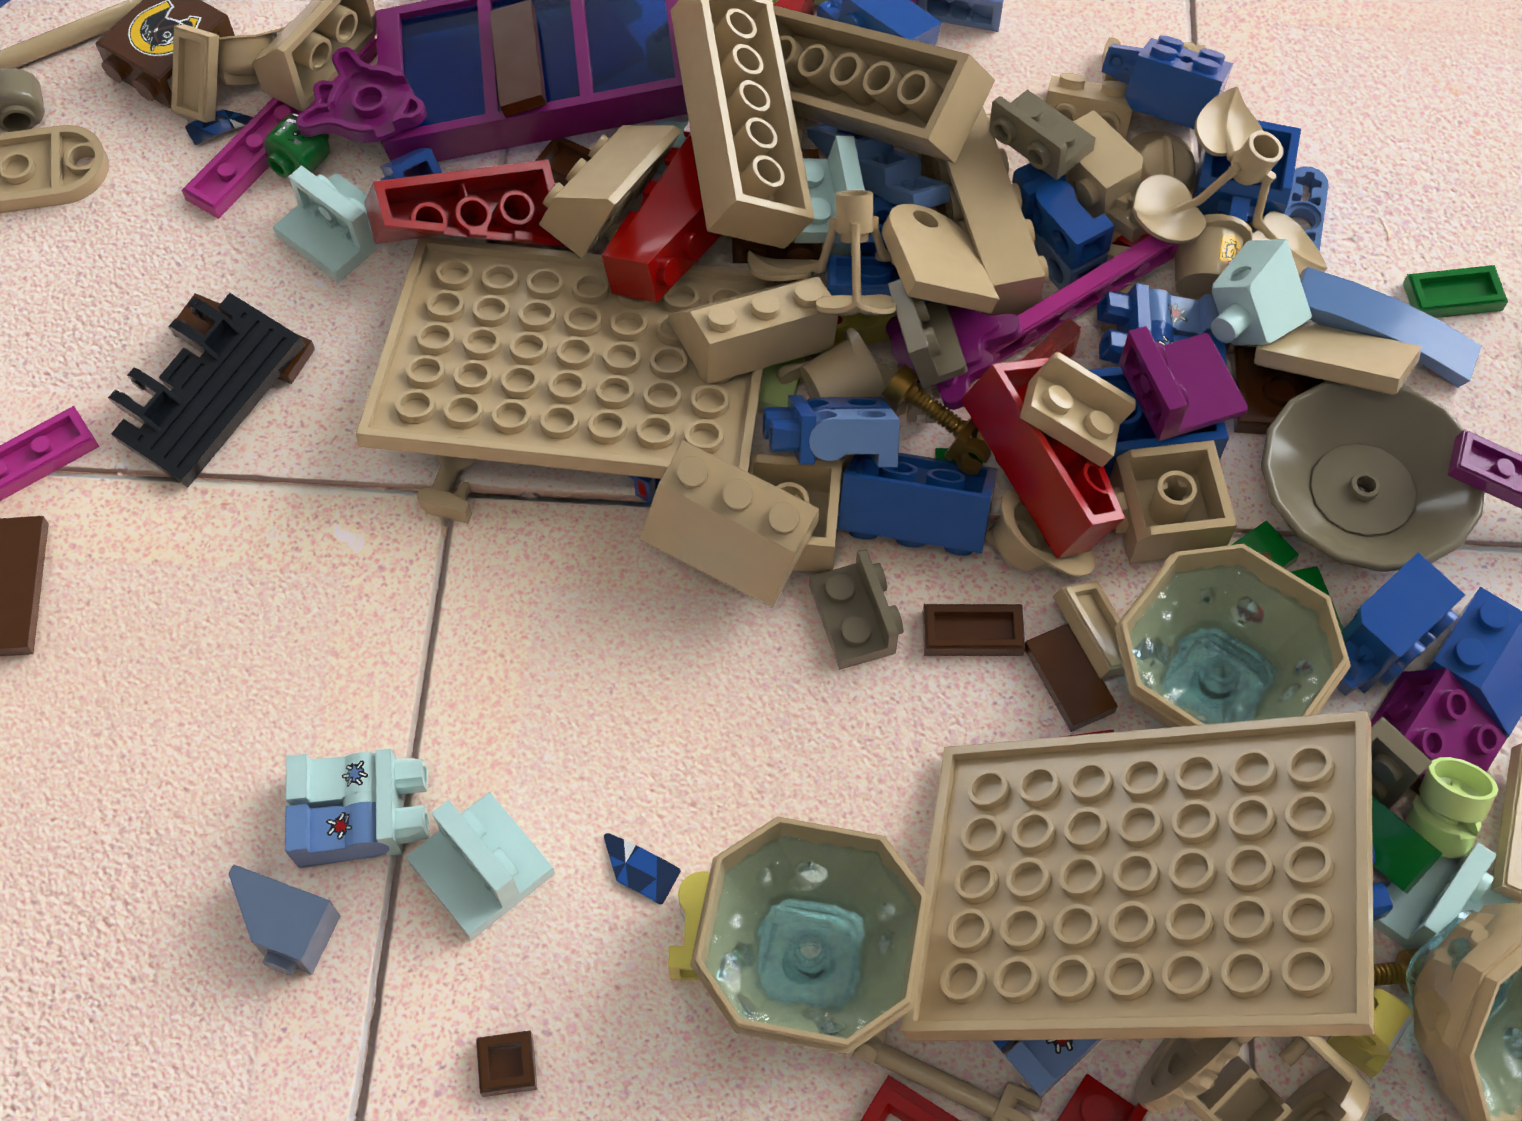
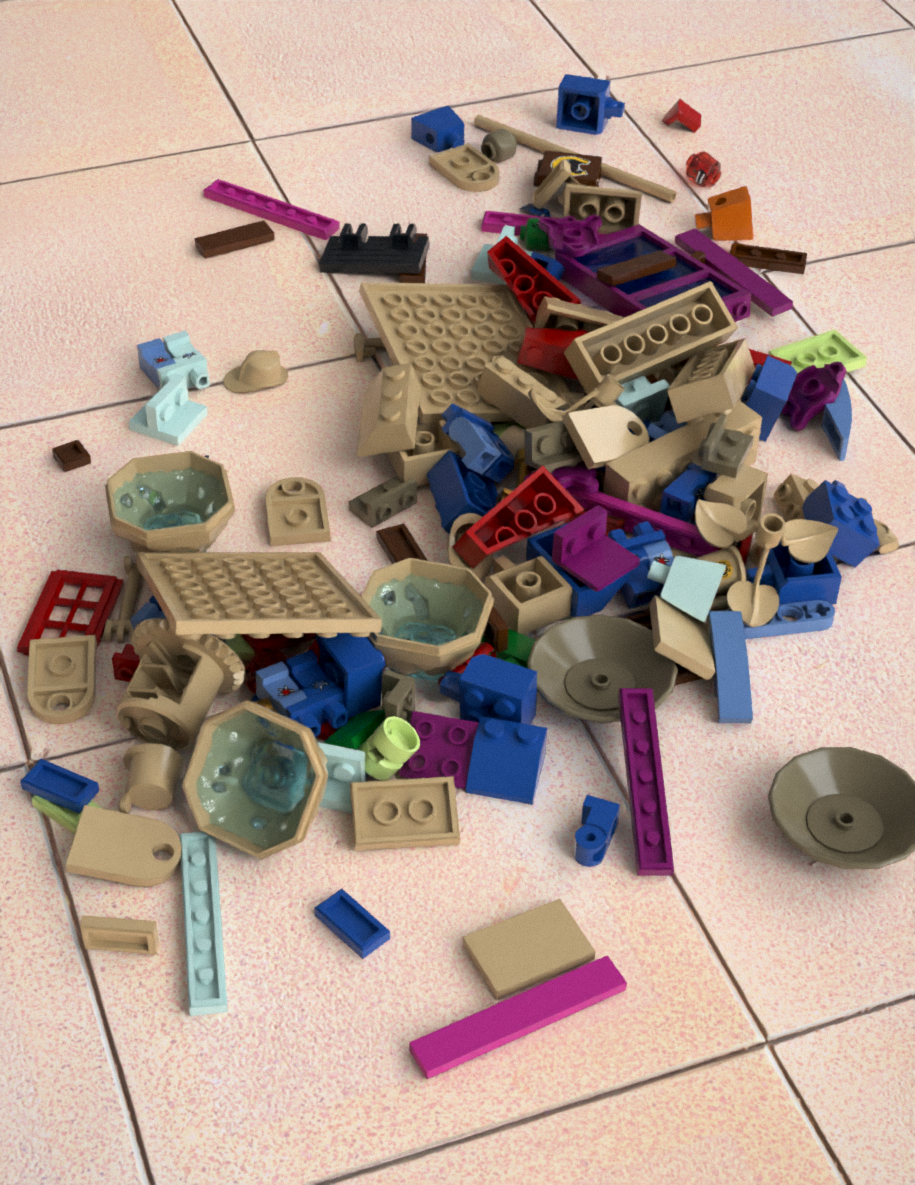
camera: 65 degrees right, 20 degrees down
sand blue slope [228,864,341,976] -> none
tan bracket [1020,352,1136,467] -> none
green tile [1403,265,1508,318] -> none
none -> tan piece [223,350,289,393]
none -> tan tile [265,477,331,546]

